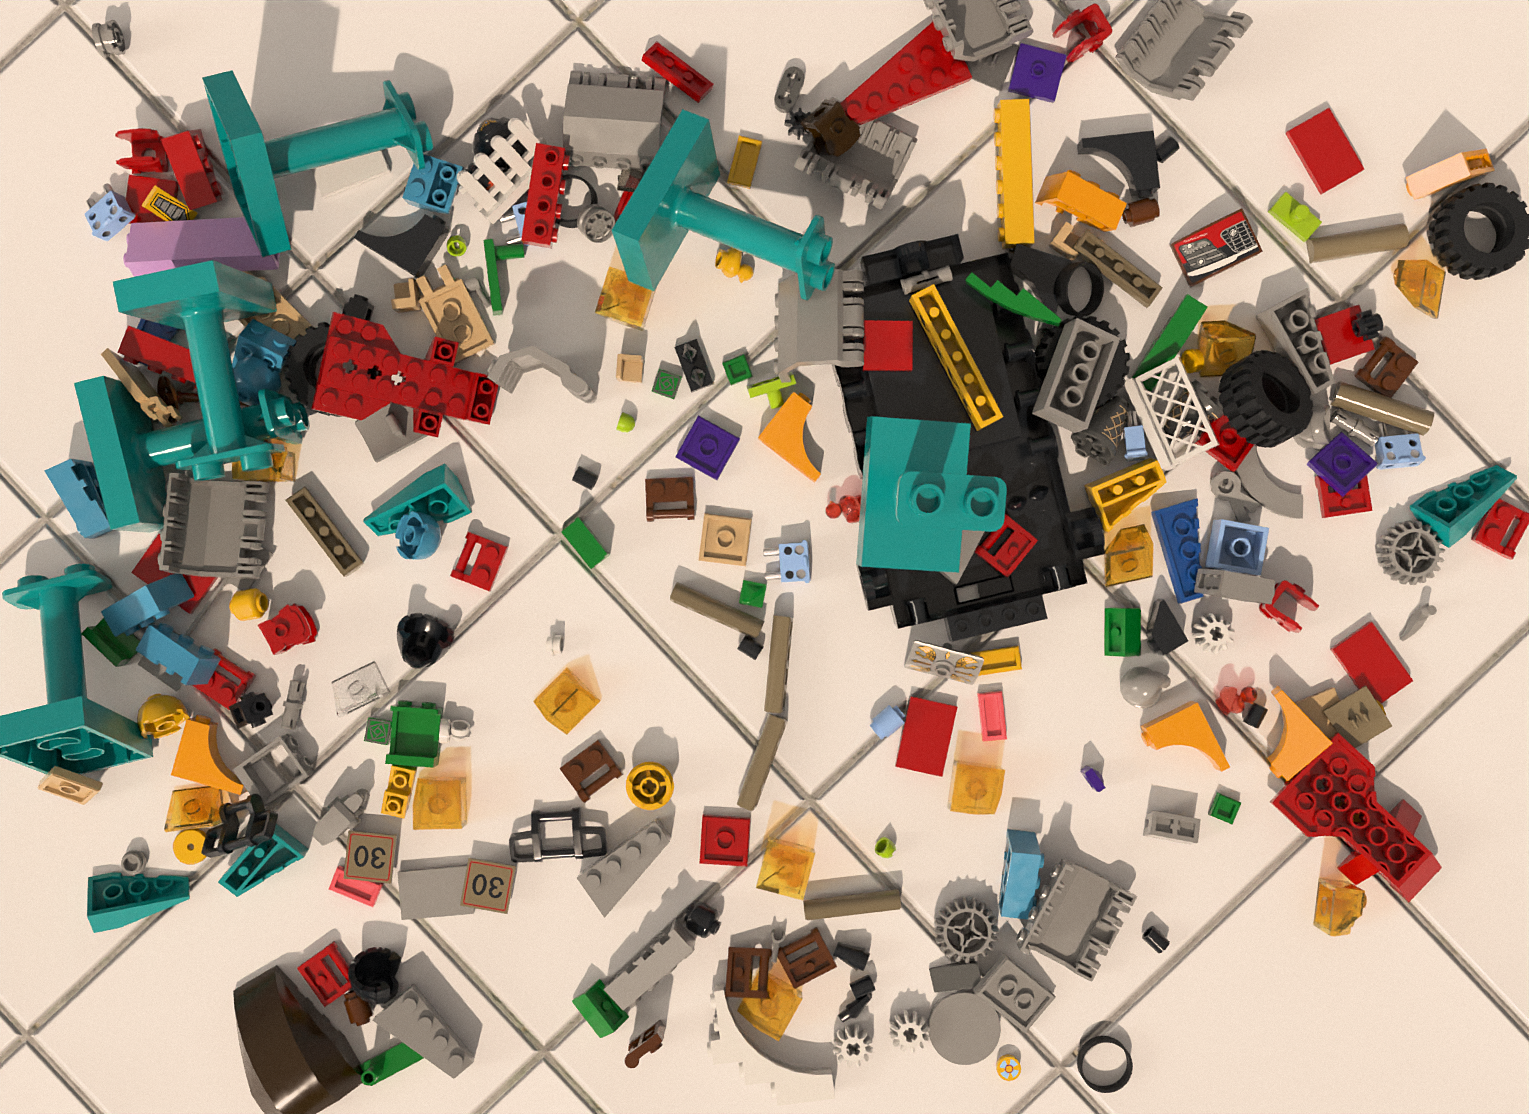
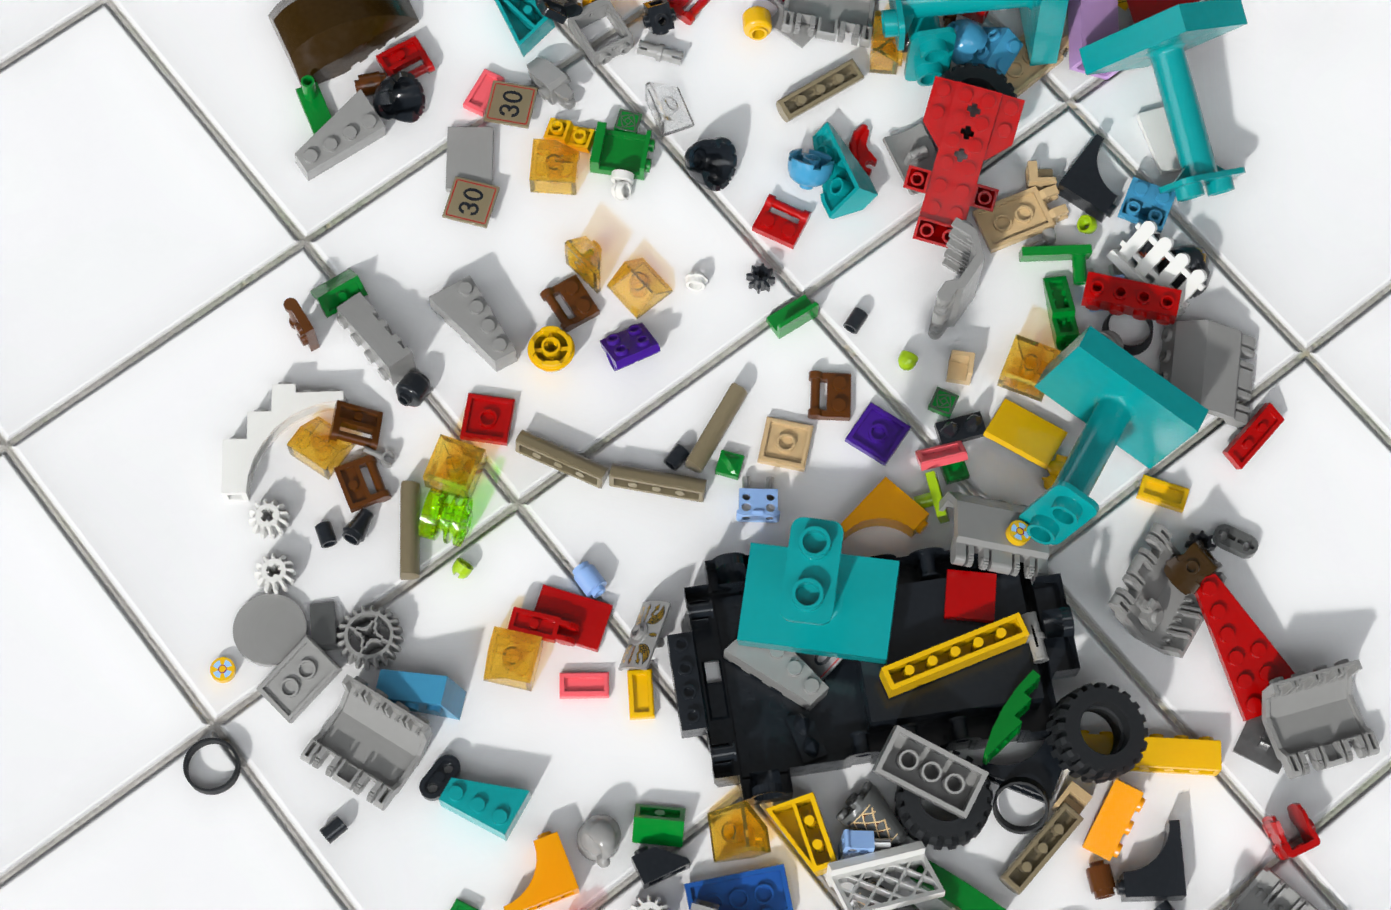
camera: 85 degrees right, 20 degrees down
red piece [258,603,318,655] -> none
black brick [342,294,374,321] -> none
black bar [509,807,607,863] -> none
black bar [838,993,872,1022] -> none
red plate [974,514,1038,578] -> none
dark purple plate [1008,43,1067,103] -> none
dark purple tile [1080,765,1106,792] -> none
light grey hinge [1143,810,1201,845] -> none
none -> clear neon green wheel [418,488,473,547]
none -> black plate [419,755,461,801]
none -> teal wedge [439,777,531,841]
none -> red hinge [507,607,580,646]
none -> clear yellow slope [564,236,602,294]
none -> dark purple plate [600,322,661,371]
none -> black gear [746,263,775,294]
none -> red piece [849,124,877,177]
none -> coral tile [915,440,968,471]
none -> yellow tile [983,398,1068,470]
none -> yellow tile [1005,520,1031,546]
none -> green slope [1043,276,1080,356]
none -> black tyre [1046,682,1148,784]
none -> light grey plate [1135,594,1165,632]

